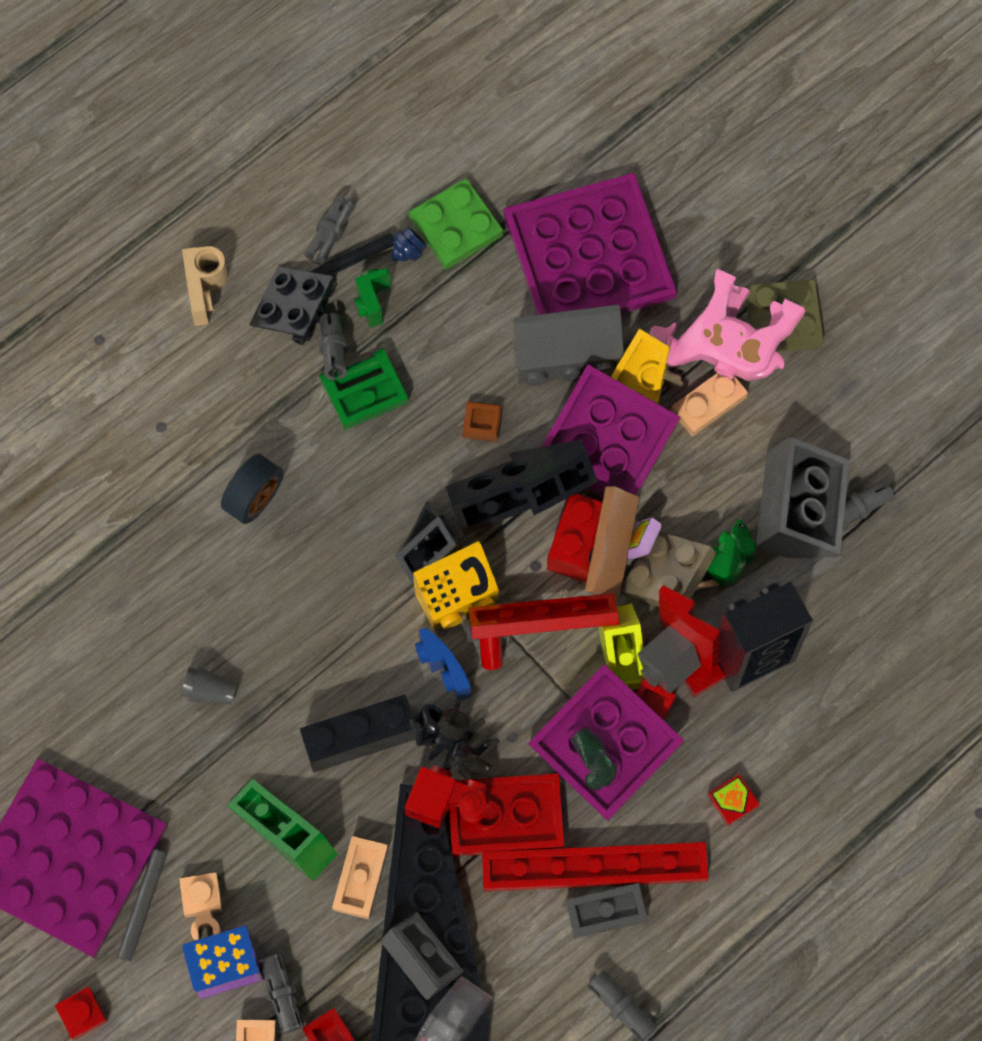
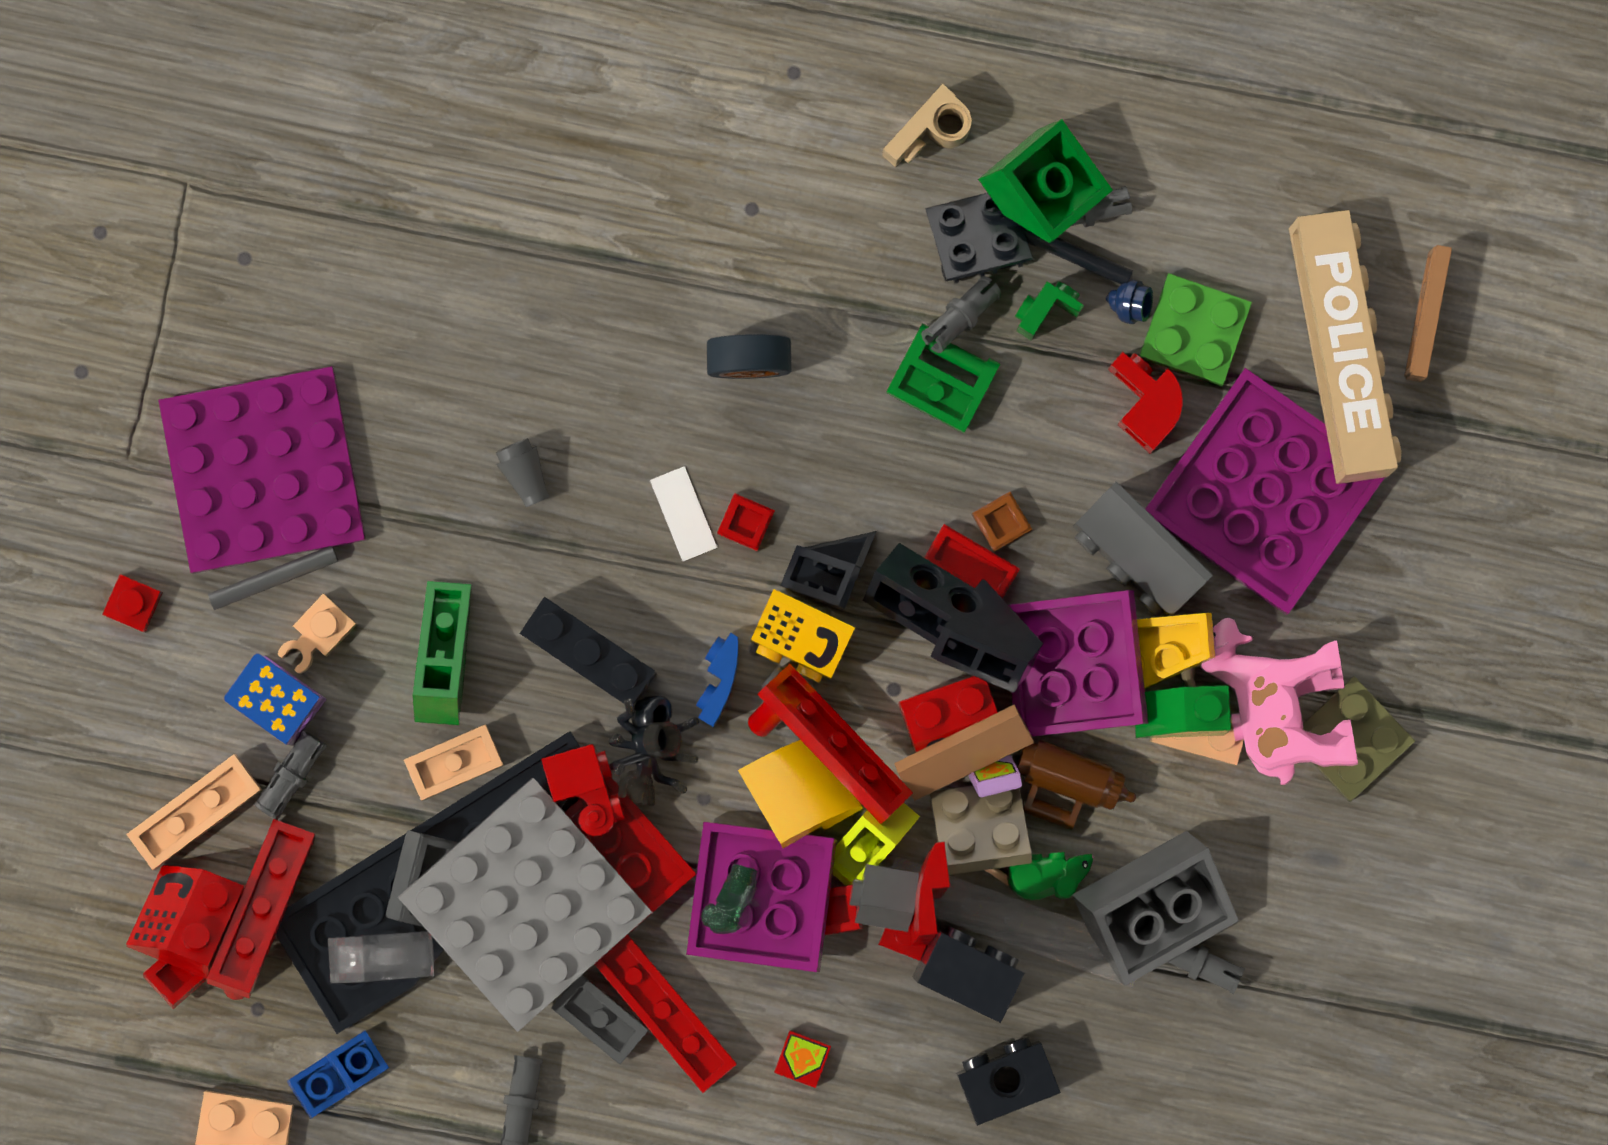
camera: 50 degrees right, 15 degrees up
none -> light grey plate [398,778,652,1032]
none -> white sticker [650,466,717,561]
none -> red tile [717,493,775,552]
none -> yellow slope [738,740,863,848]
none -> red tile [924,524,1020,599]
none -> black brick [956,1036,1061,1126]
none -> green slope [978,119,1113,243]
none -> reddish brown piece [1017,740,1136,830]
none -> red brick [1108,352,1183,454]
none -> green slope [1135,686,1231,739]
none -> tan brick [1289,210,1401,484]
none -> medium nougat tile [1404,245,1452,382]

